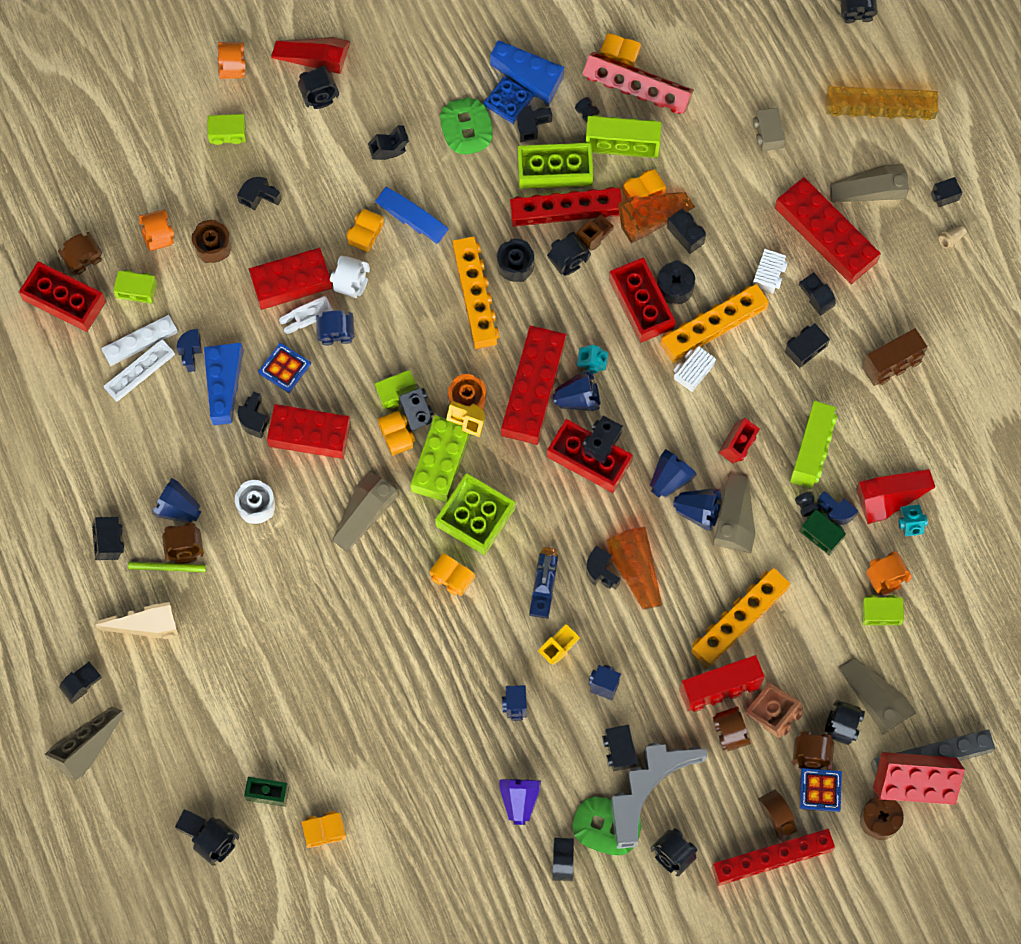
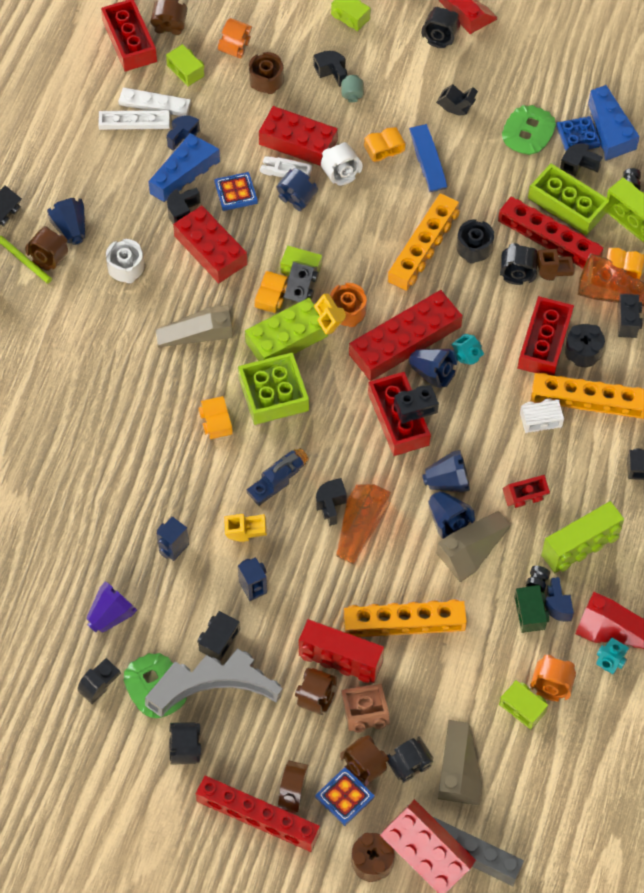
camera: 40 degrees right, 10 degrees down
none -> sand green head [341,75,364,102]

